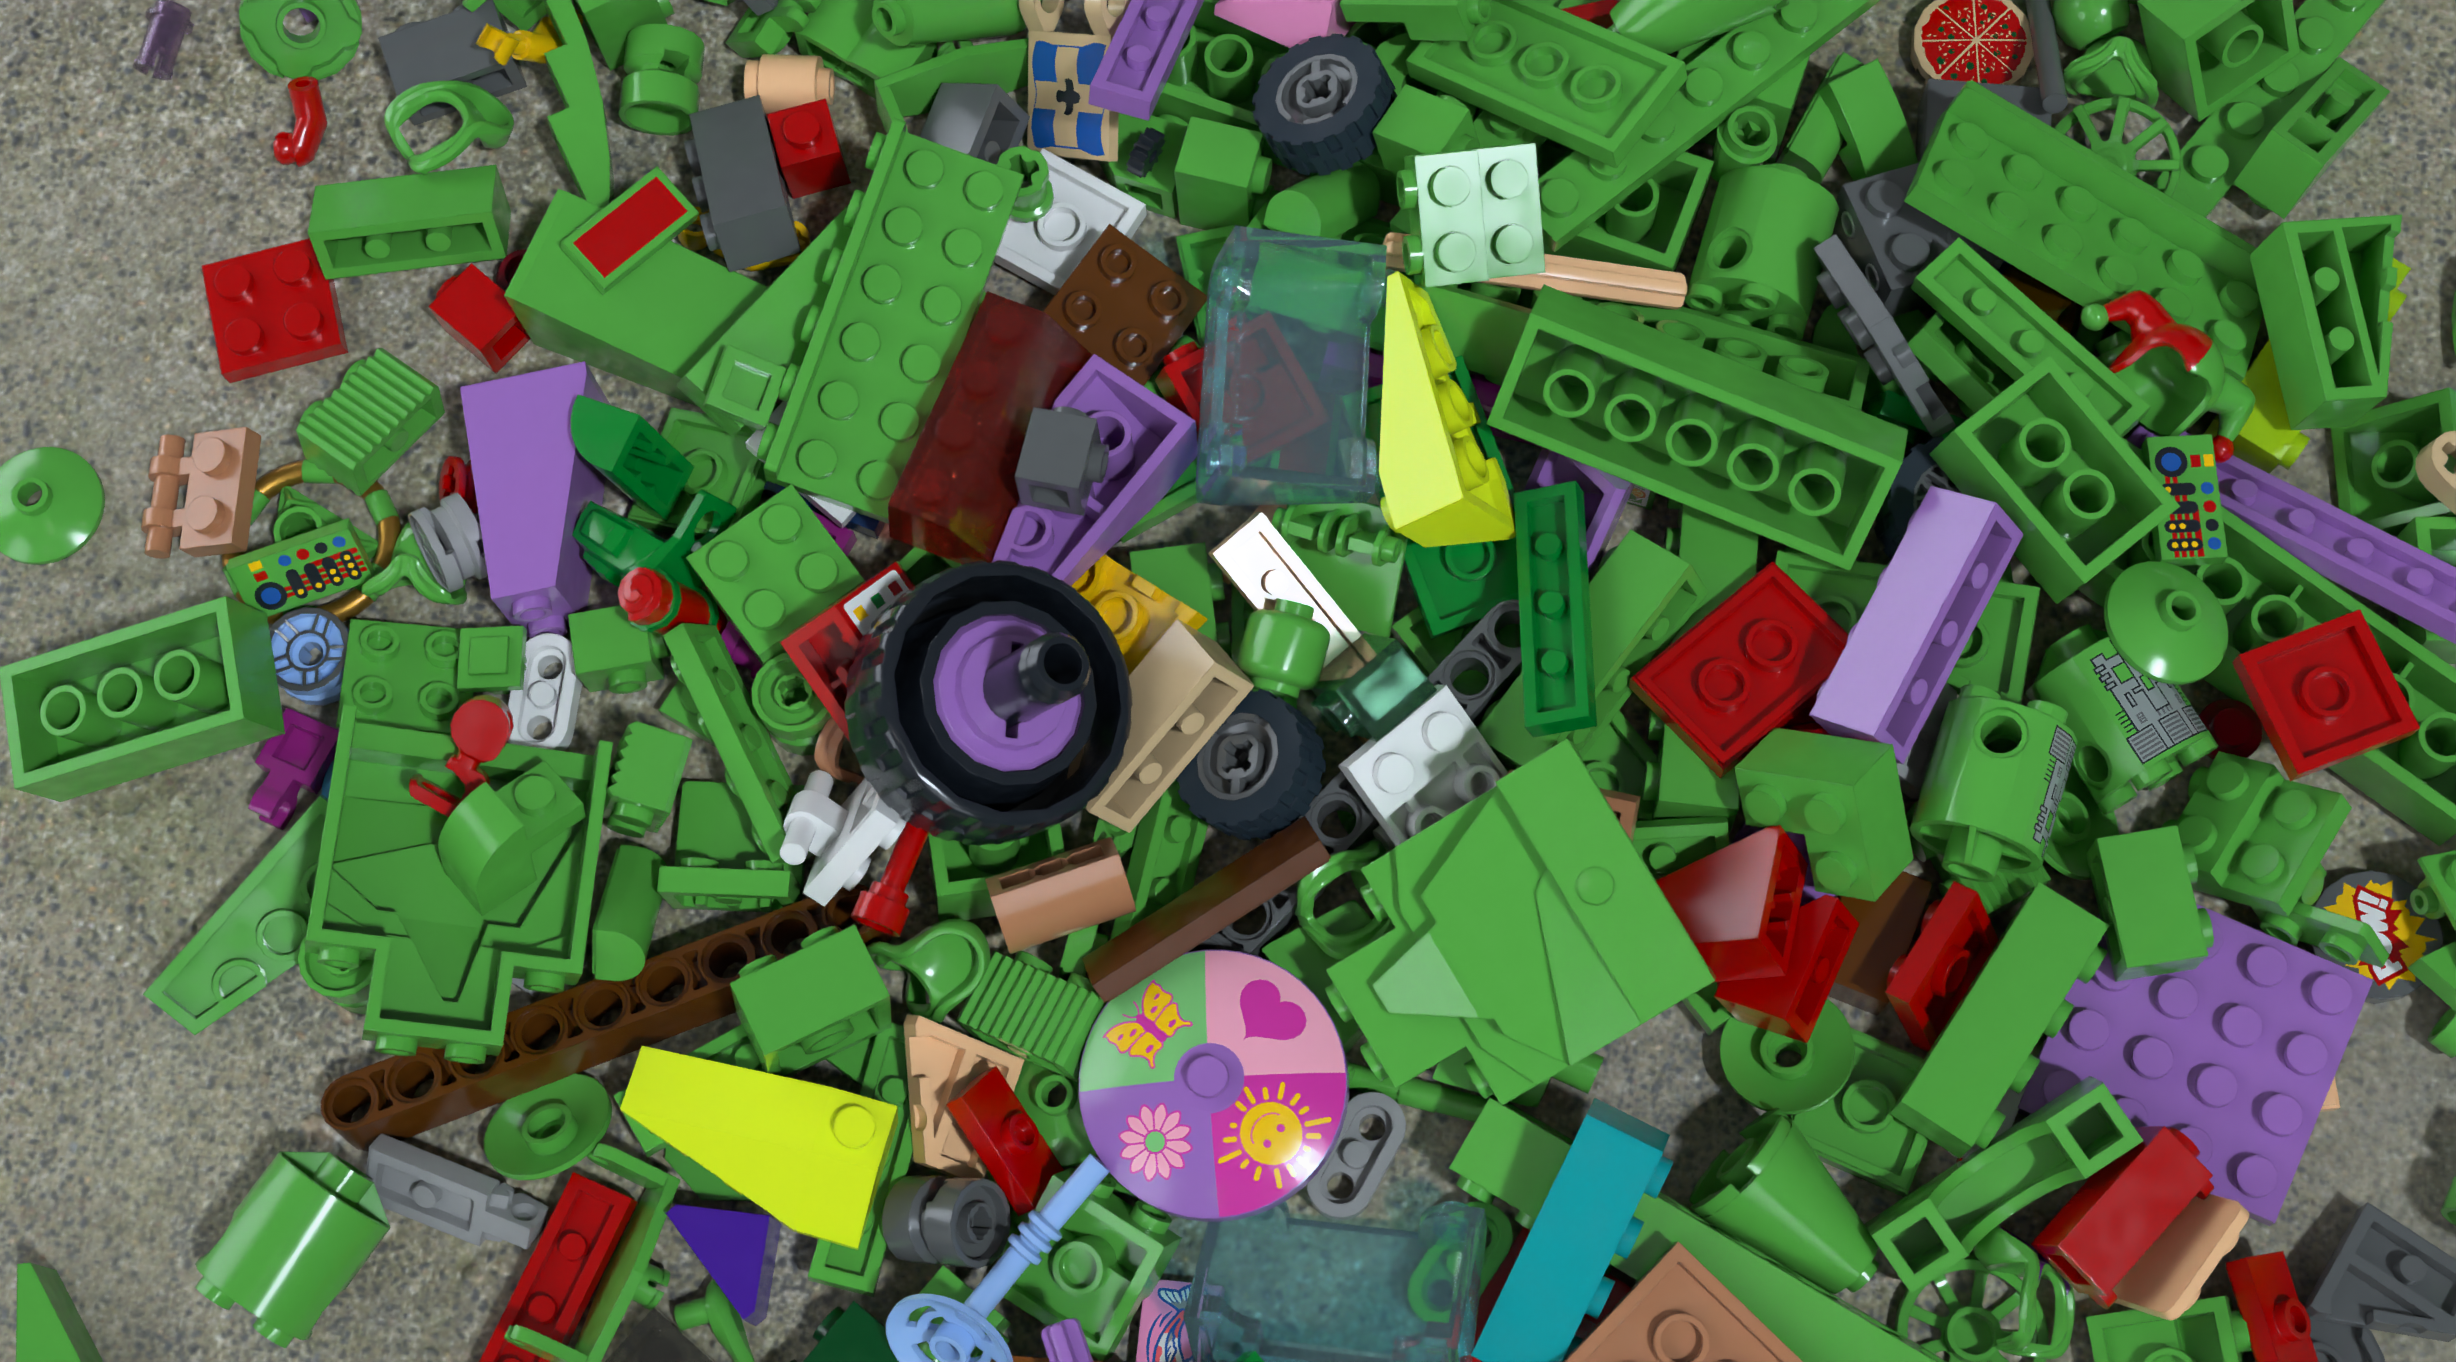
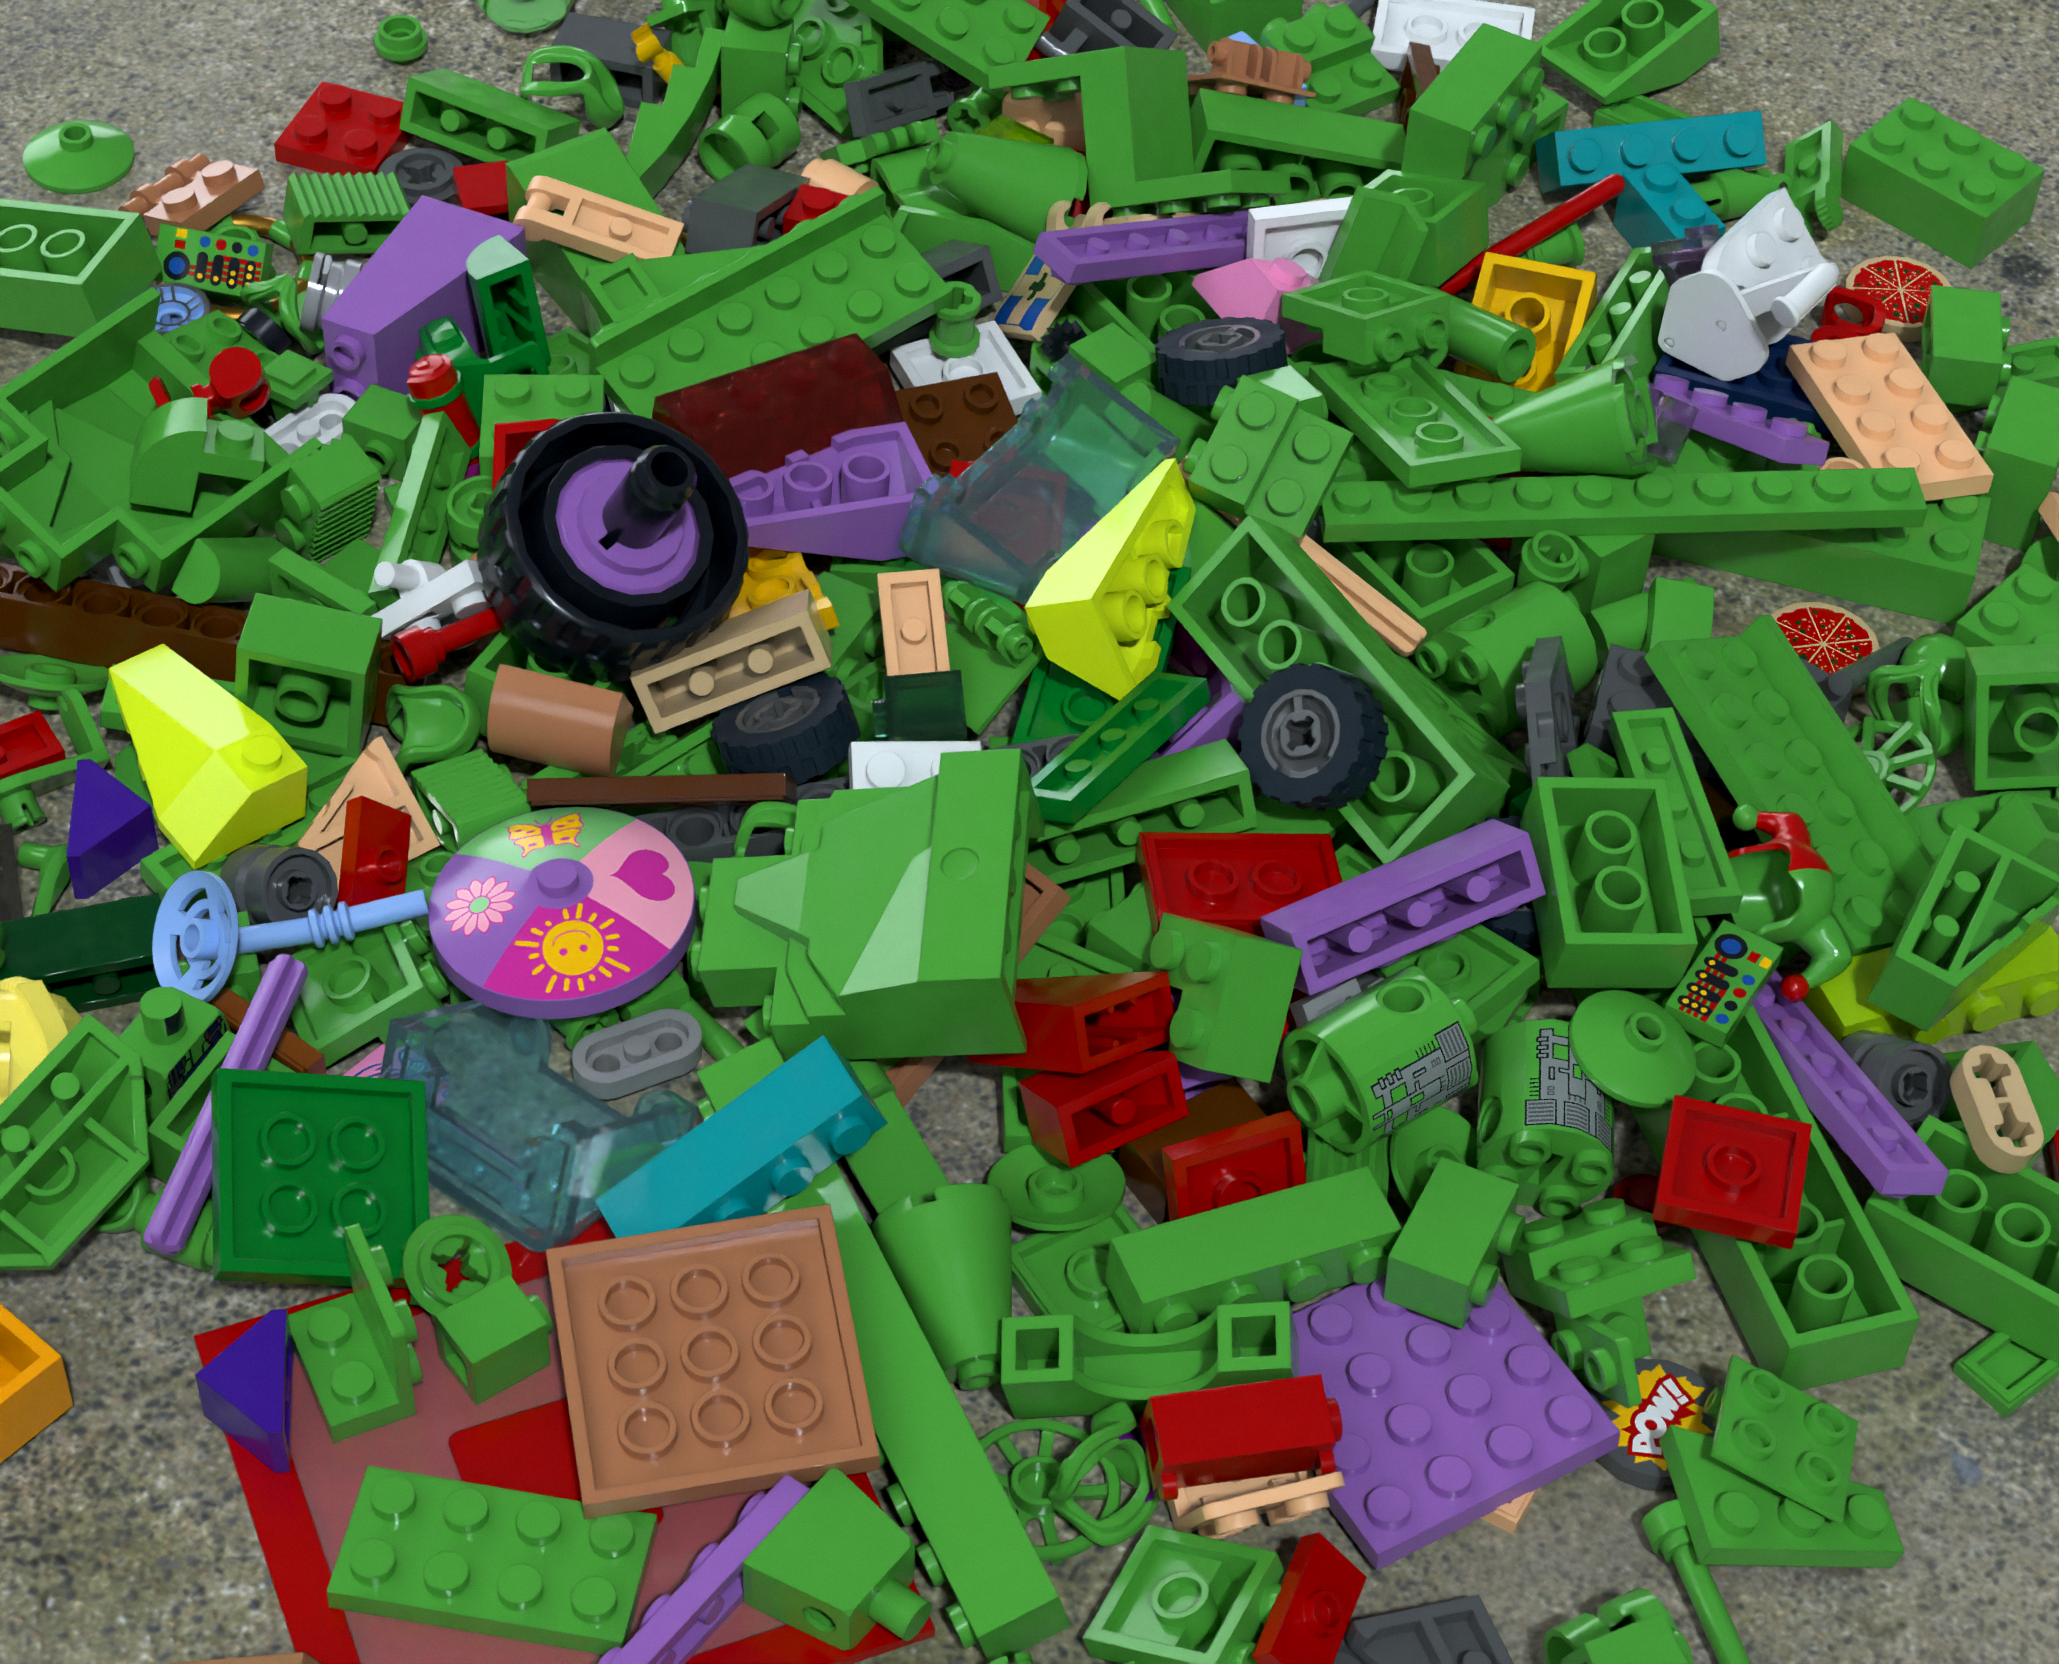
camera: 25 degrees right, 25 degrees down
red arm [273,76,328,167] -> none
tile [561,166,699,295] -> none
dark grey brick [1015,406,1109,516] -> none
bright green head [1237,598,1330,699] -> none
none -> black tile [236,305,293,356]
none -> bright green plate [374,15,428,63]
none -> dark grey gear [377,148,463,207]
none -> light nougat plate [513,175,684,262]
none -> bright green hinge [843,1090,950,1215]
none -> black wheel [1238,663,1389,812]
none -> dark grey wheel [1839,1030,1952,1130]

